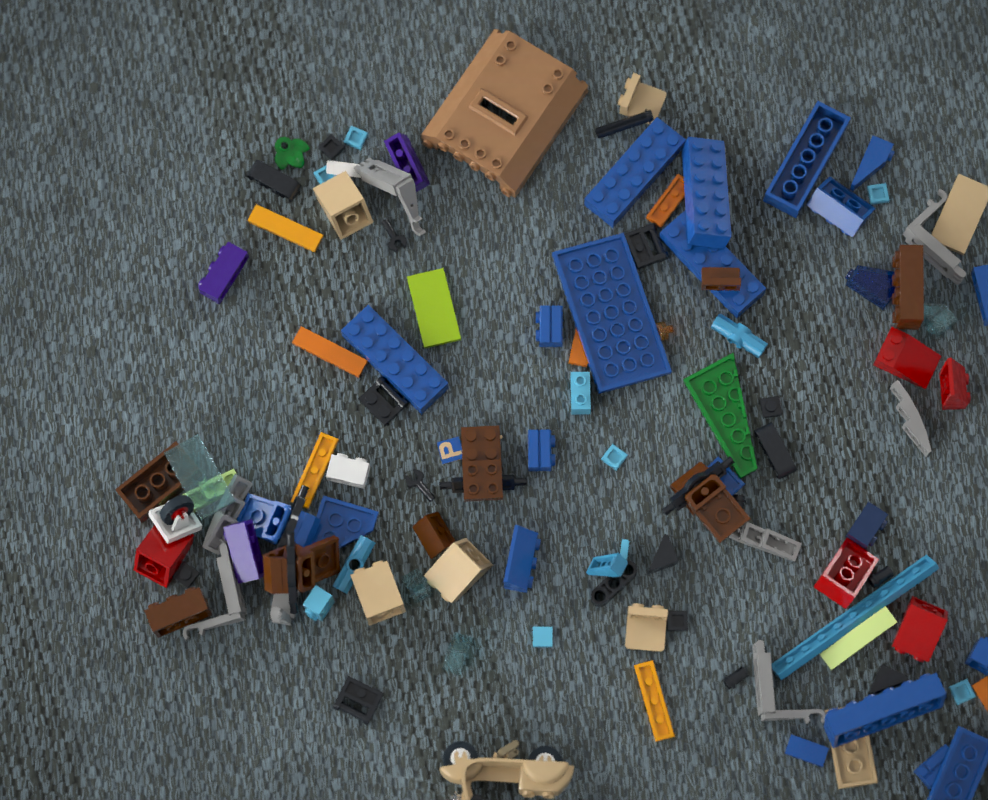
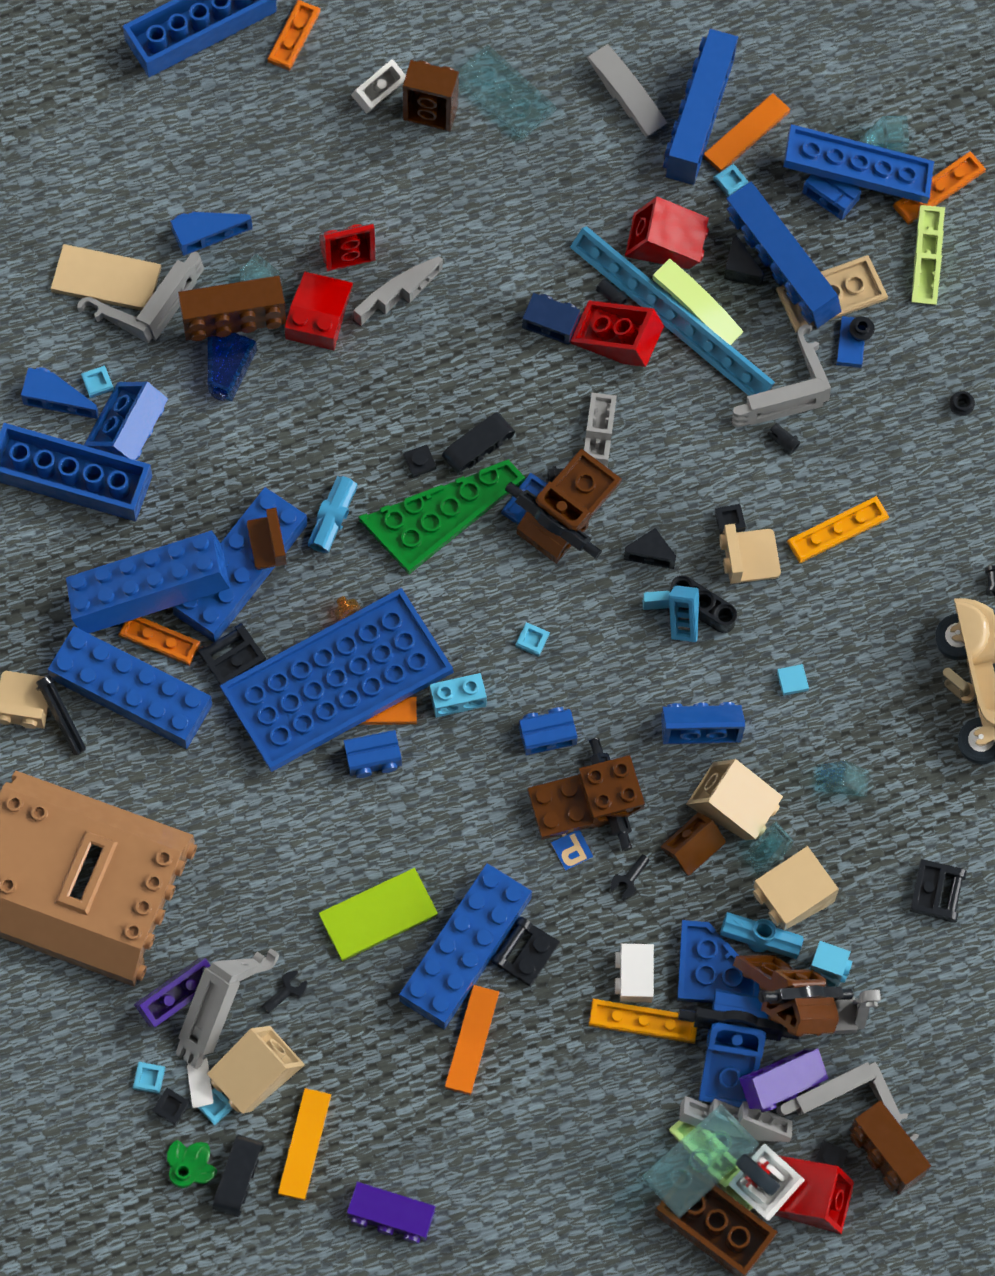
camera: 110 degrees left, 5 degrees down
none -> black plate [849,316,875,341]

